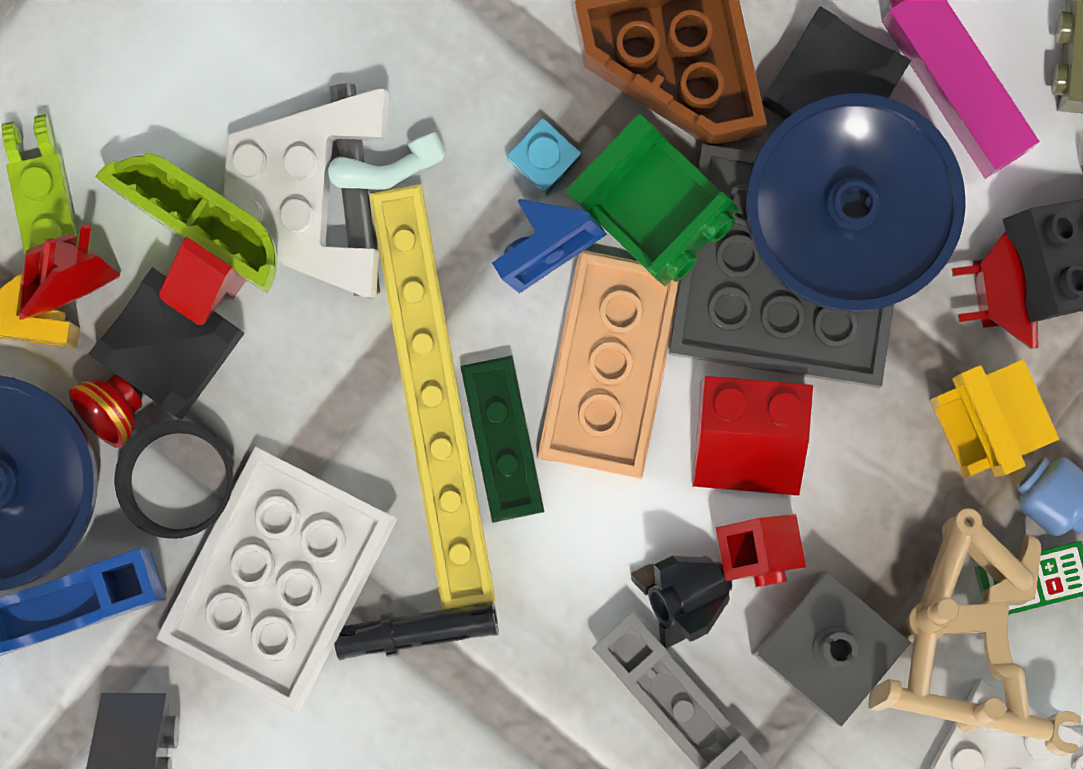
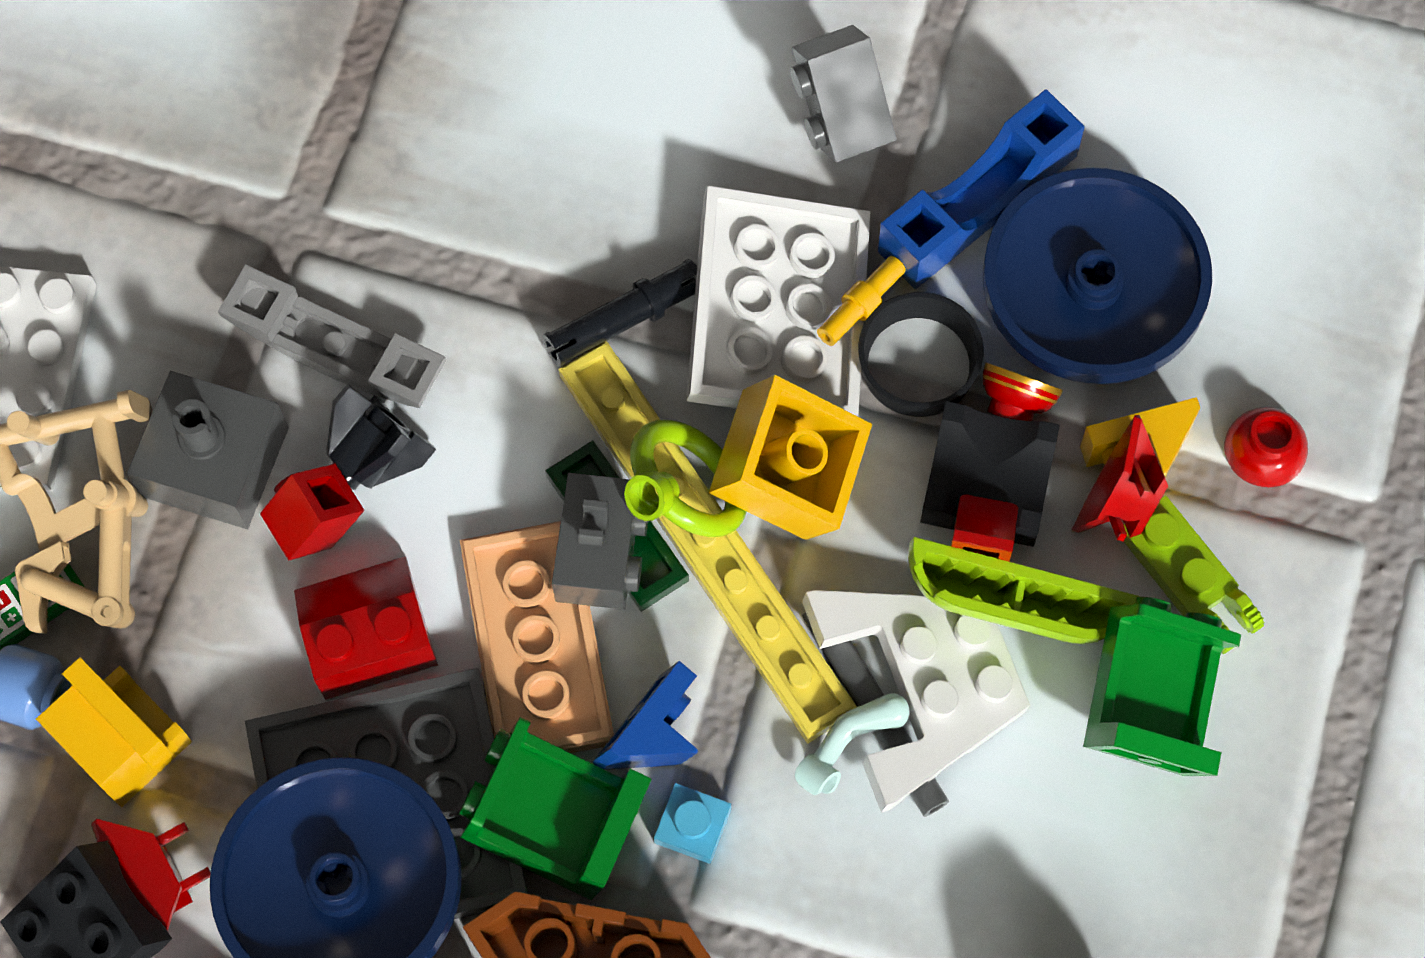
camera: 160 degrees right, 15 degrees down
none -> dark grey brick [552,473,648,610]
none -> lime piece [624,419,747,537]
none -> yellow brick [708,375,872,540]
none -> yellow bar [817,256,906,346]
none -> green panel [1083,597,1241,776]

